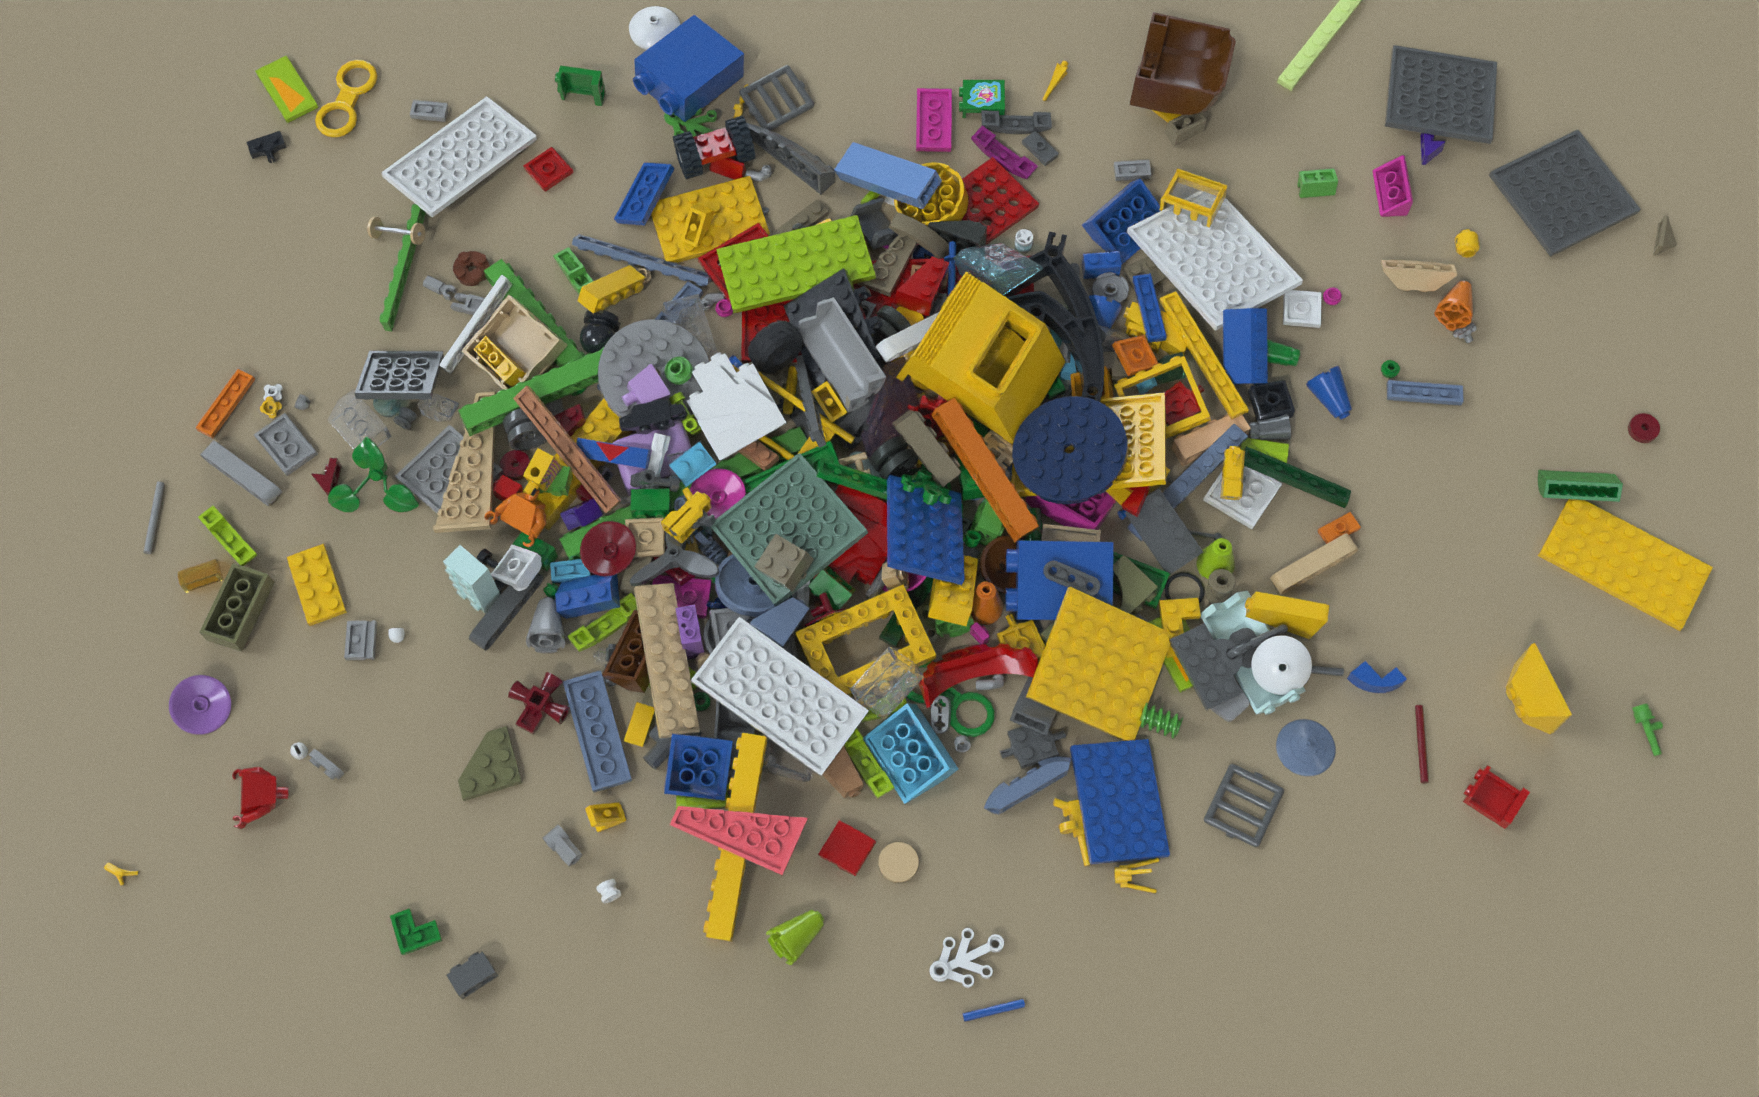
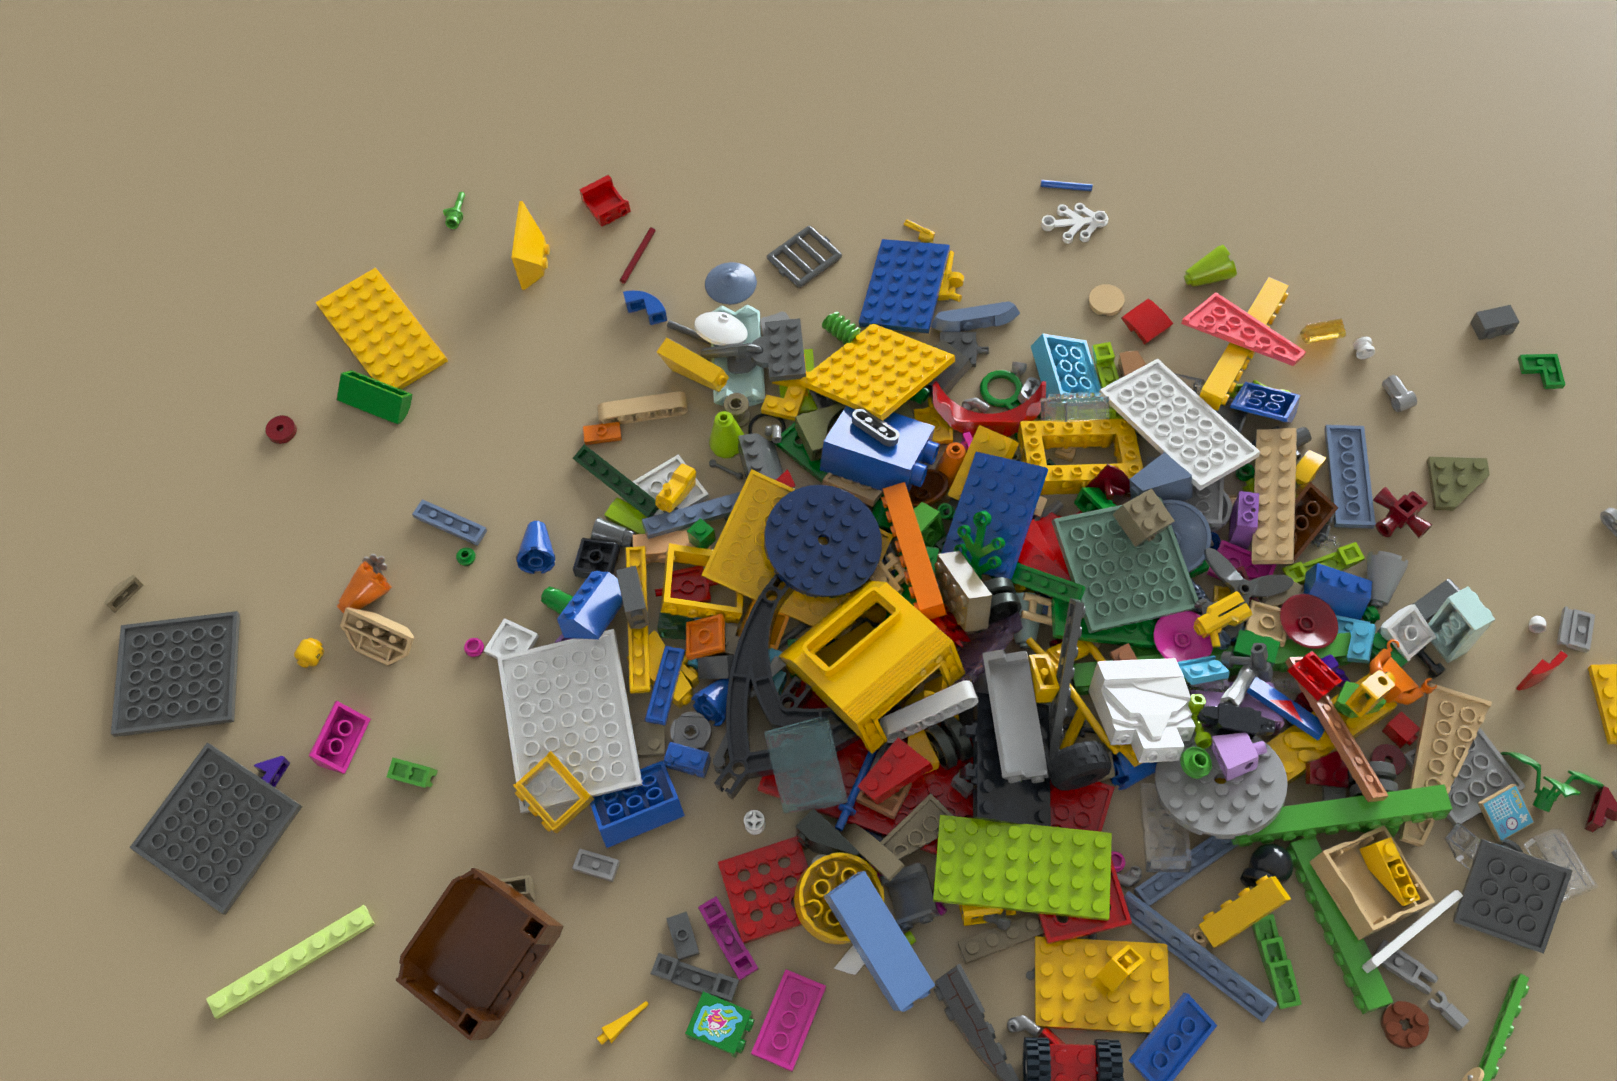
camera: 155 degrees left, 5 degrees down
yellow slope [585,802,626,832] -> none
none -> dark grey brick [616,566,650,629]
none -> green brick [687,518,716,549]
none -> light grey arm [765,425,781,443]
none -> red slope [1287,651,1343,701]
none -> clear yellow brick [1300,318,1346,344]
none -> medium azure plate [1347,622,1376,664]
none -> tile [1478,784,1535,842]
none -> red slope [1516,651,1568,691]

